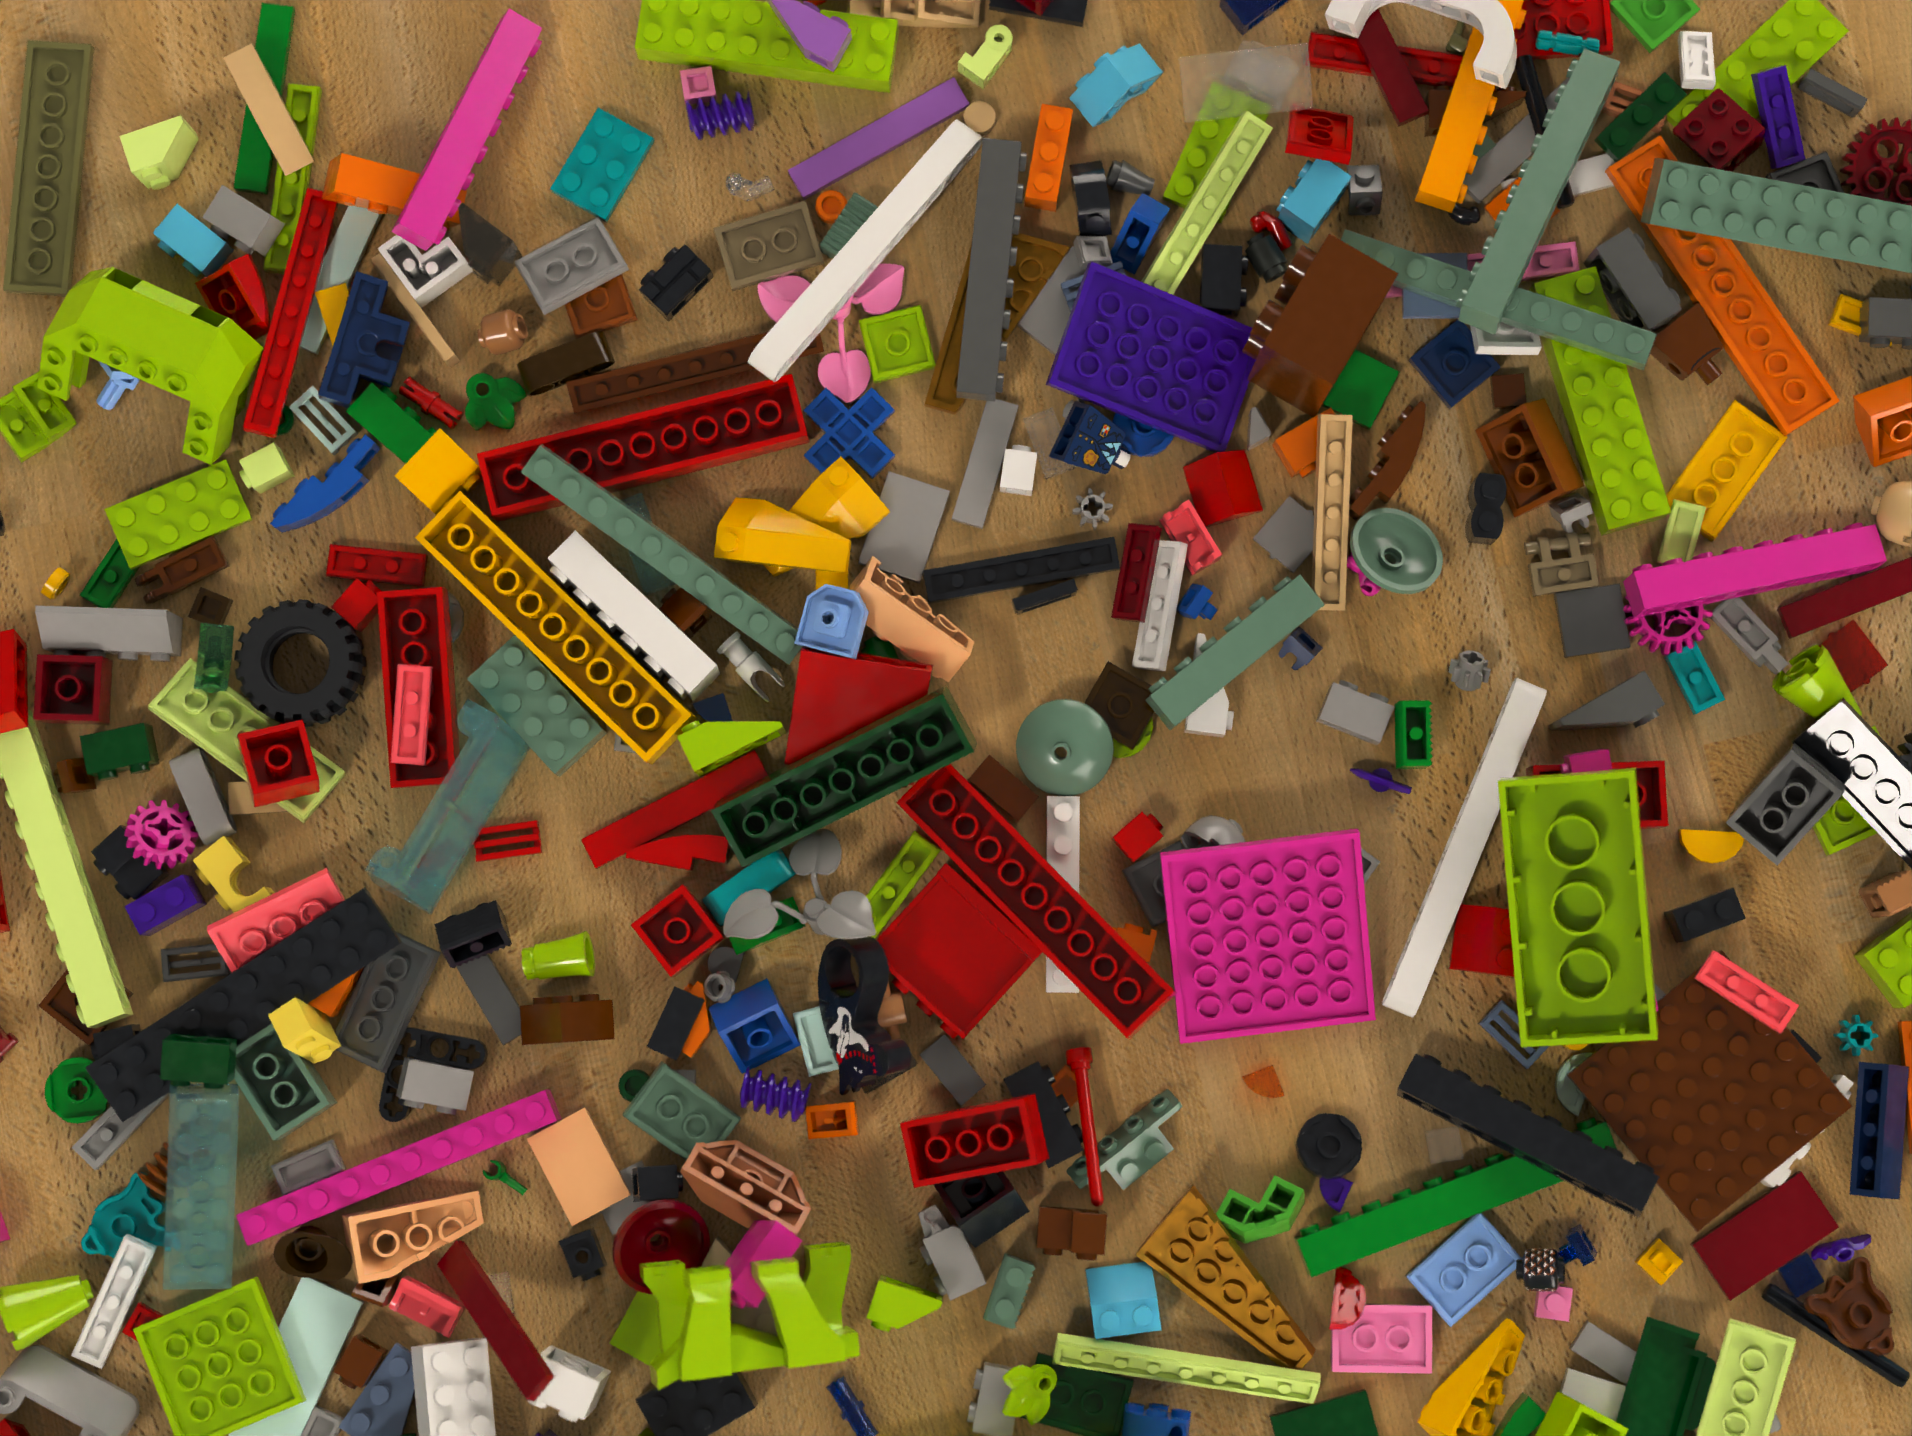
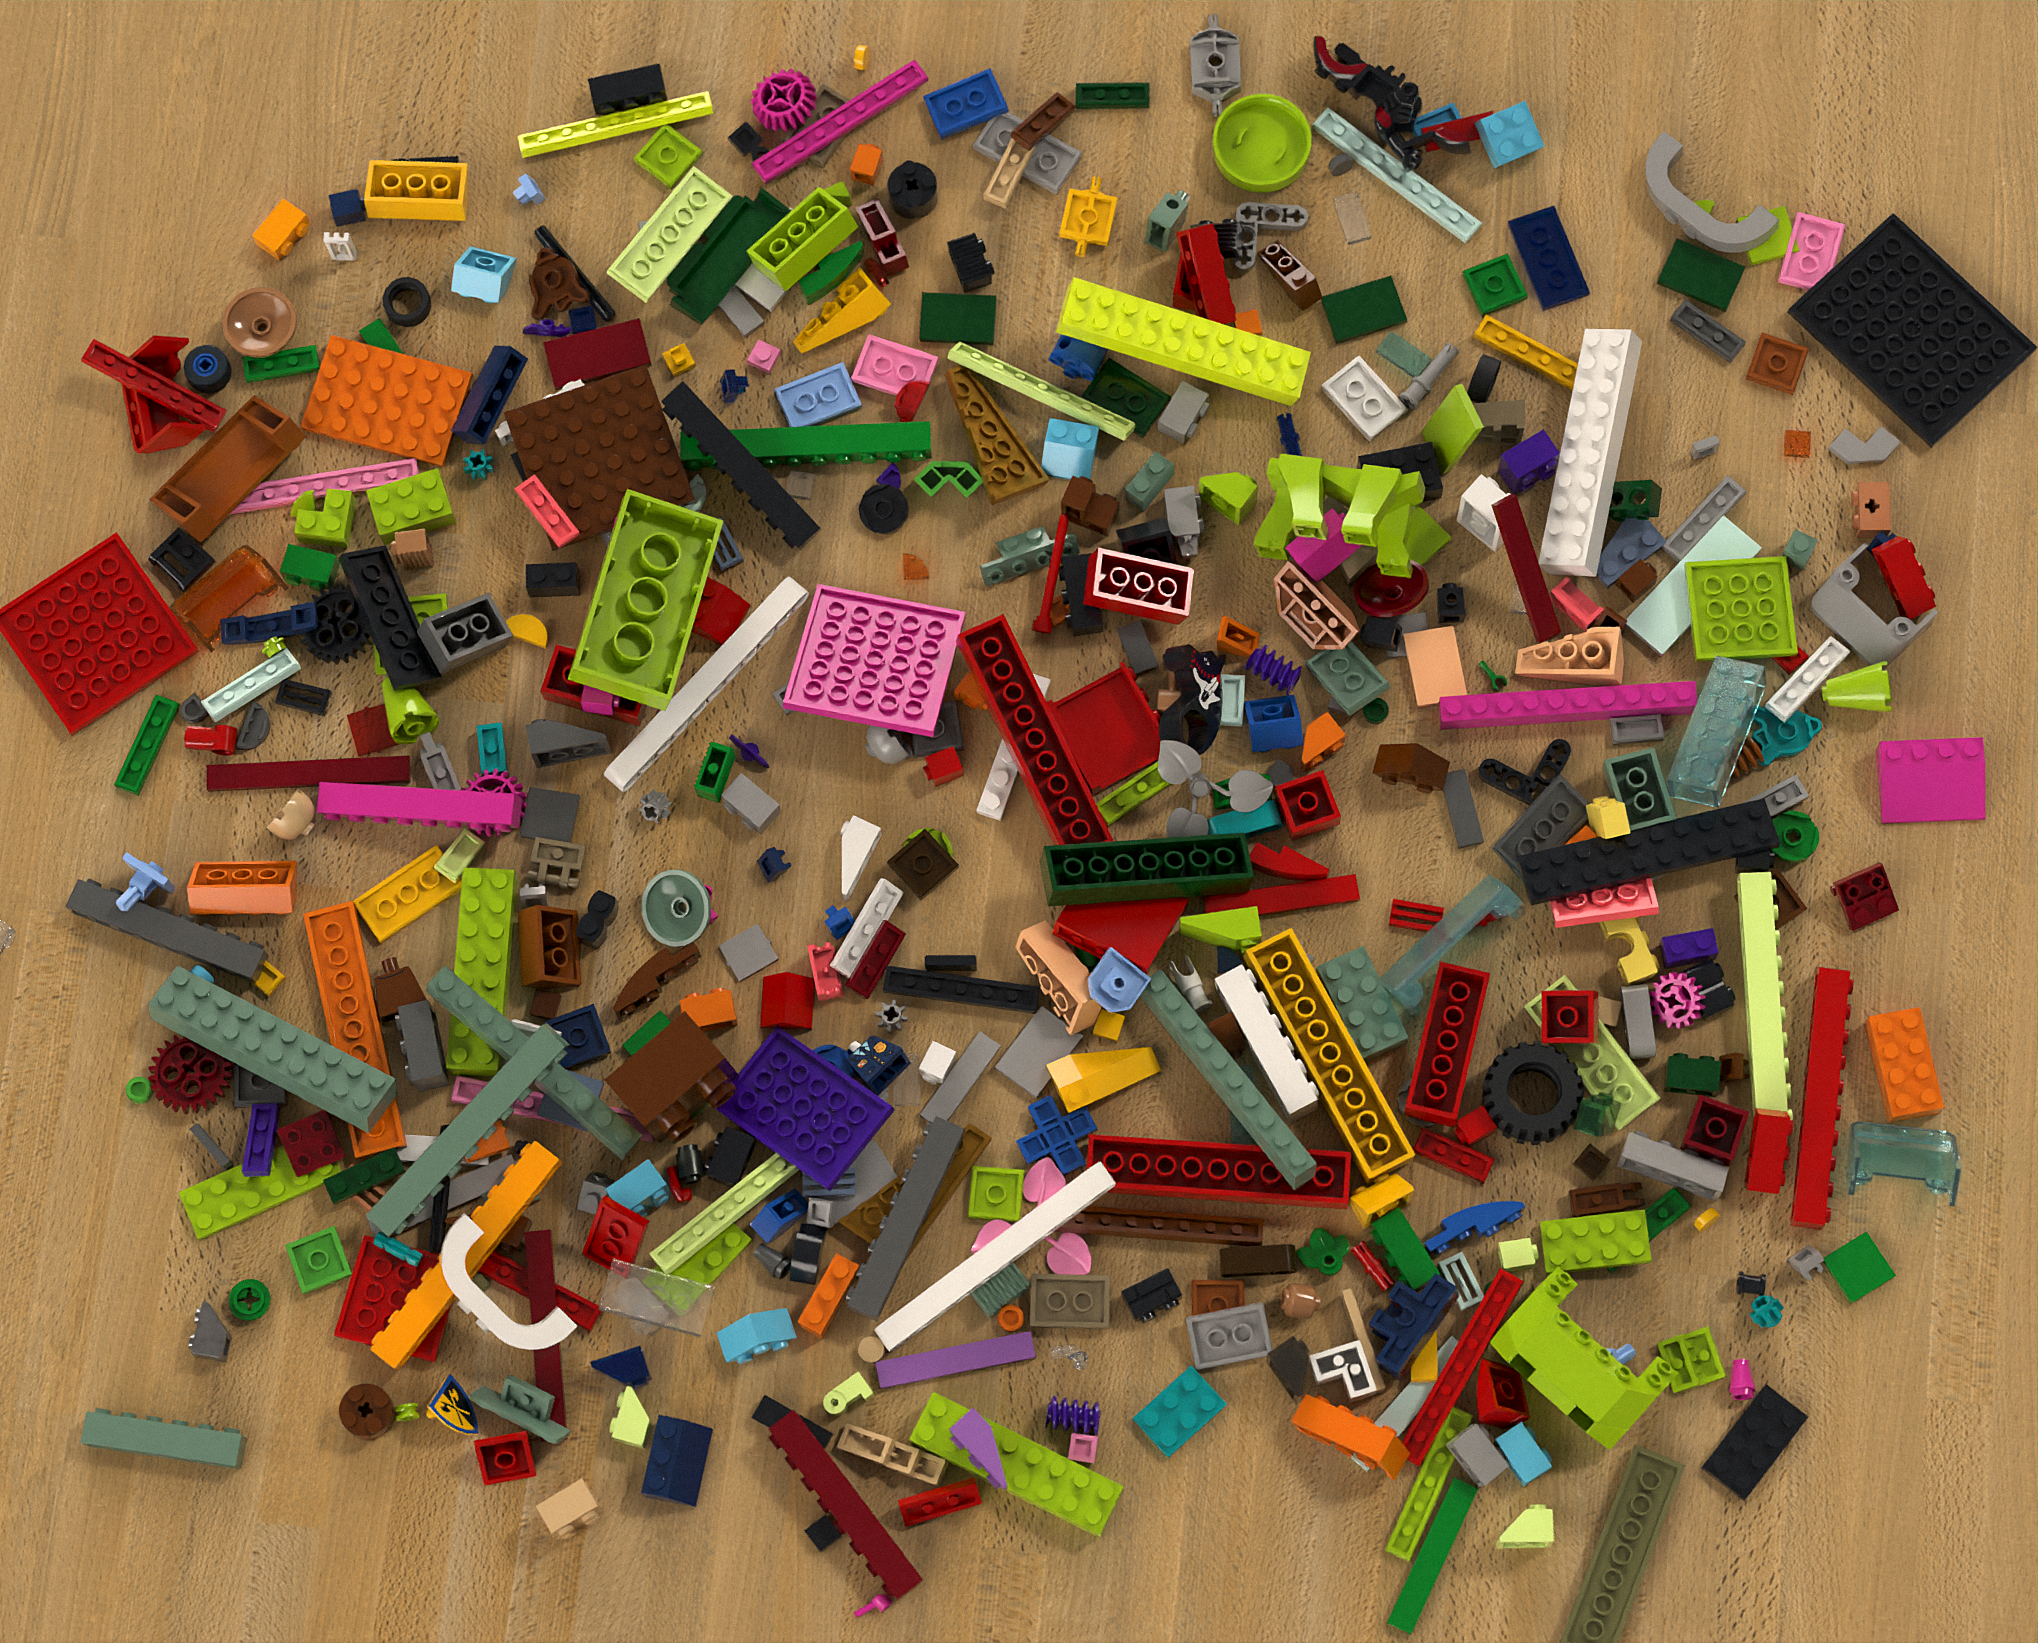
camera: 160 degrees left, 10 degrees down
dark grey tile [160,944,231,982] -> none
dark green brick [160,1034,237,1089] -> none
tan slope [223,43,314,176] -> none
dark brown piece [273,1226,353,1281] -> none
dark pink brick [391,8,543,251] -> none
coral tile [391,664,432,765] -> none
light grey brick [396,1057,474,1115] -> none
black brick [434,900,512,969] -> none
lime plant [521,931,595,980] -> none
black tile [647,986,705,1061] -> none
light grey plate [704,971,735,1003] -> none
yellow wedge [714,497,852,573] -> none
reddish brown tile [968,755,1039,822] -> none
lime plate [1002,1364,1057,1425] -> none
sand green dish [1016,699,1114,796] -> none
sand green brick [1145,574,1325,730] -> none
light grey slope [1247,406,1271,451] -> none
tan plate [1311,414,1353,610] -> none
black head [1516,1248,1565,1292] -> none
white plate [1678,31,1716,90] -> none

